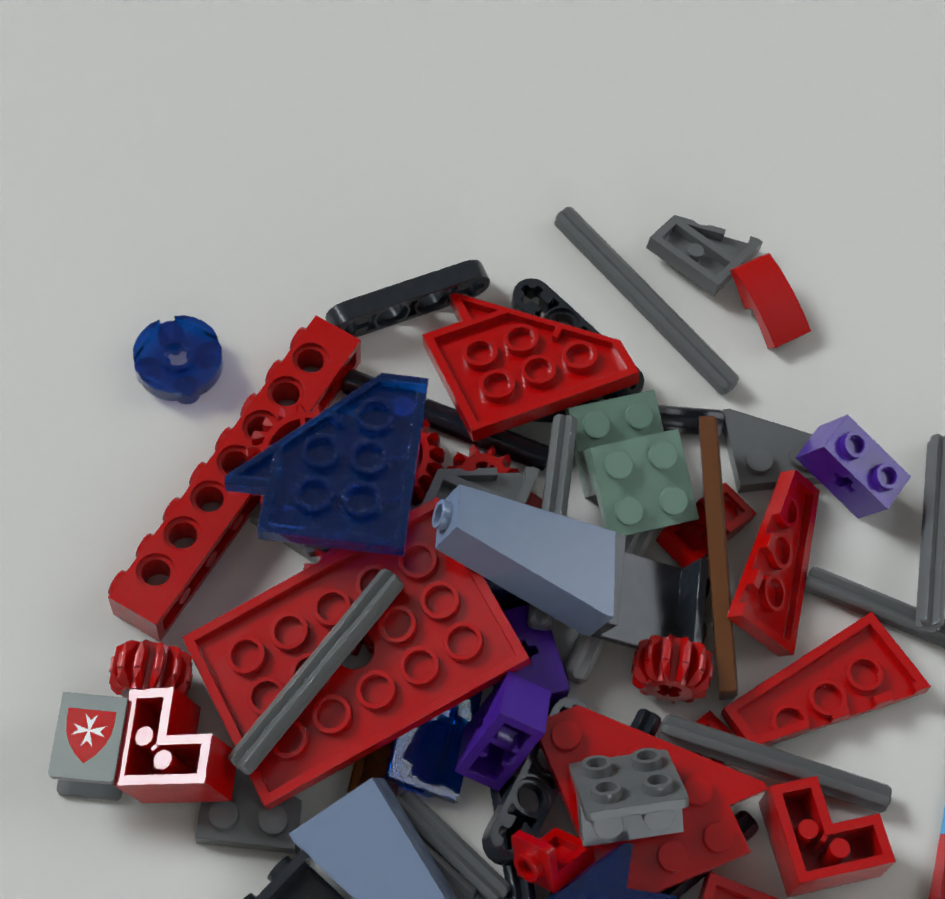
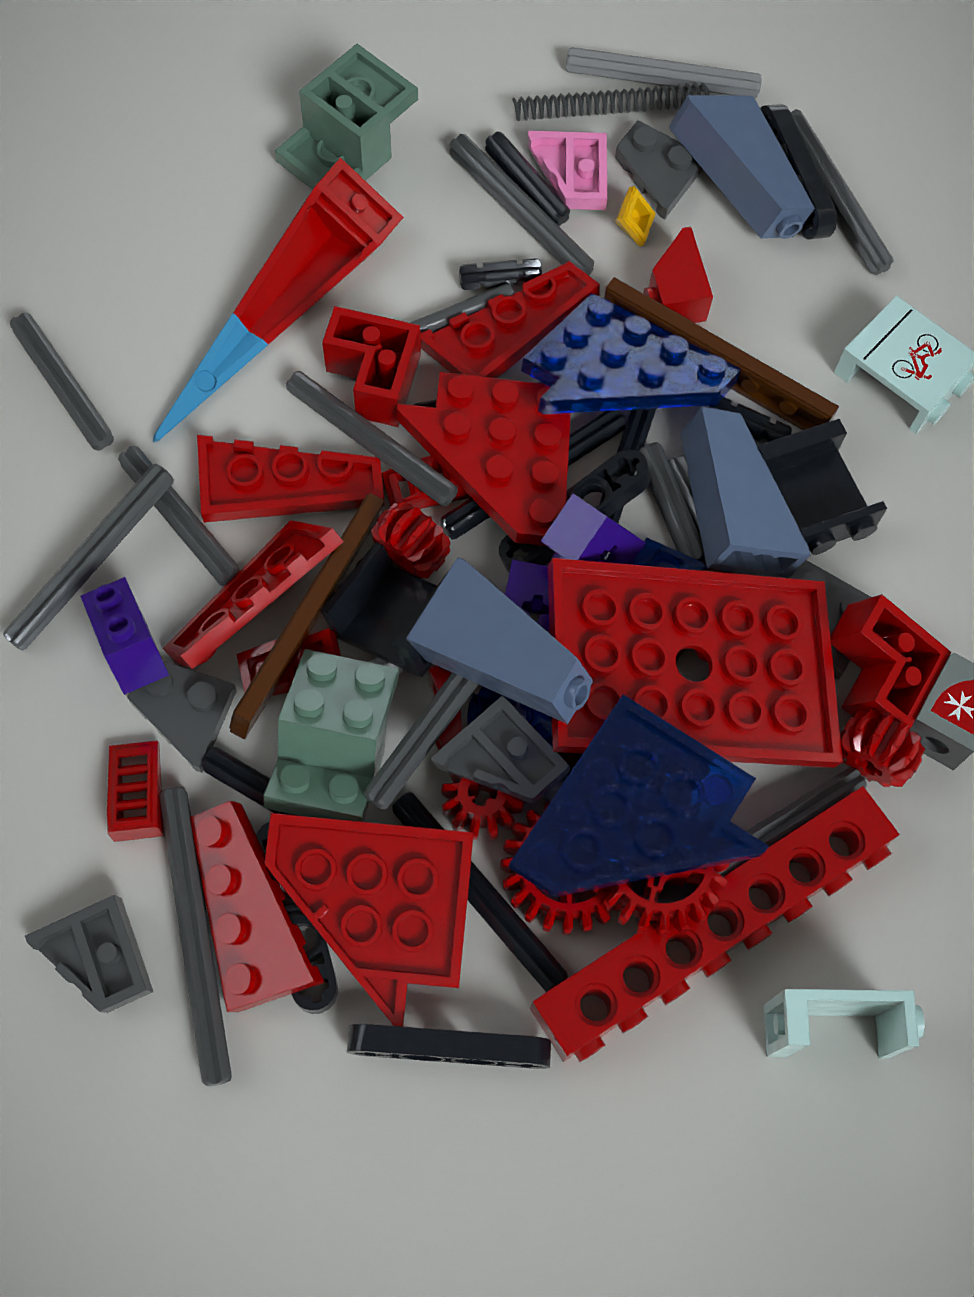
camera: 150 degrees left, 5 degrees up
clear blue plate [133,315,223,404] -> none
dark grey axle [228,569,404,775] -> none
red bracket [511,827,595,893] -> none
dark grey bracket [569,748,689,847] -> none
red slope [730,253,811,348] -> none
none -> red slope [107,740,164,842]
none -> wing [190,801,324,1013]
none -> dark grey axle [714,767,867,876]
none -> light aqua panel [764,989,924,1058]

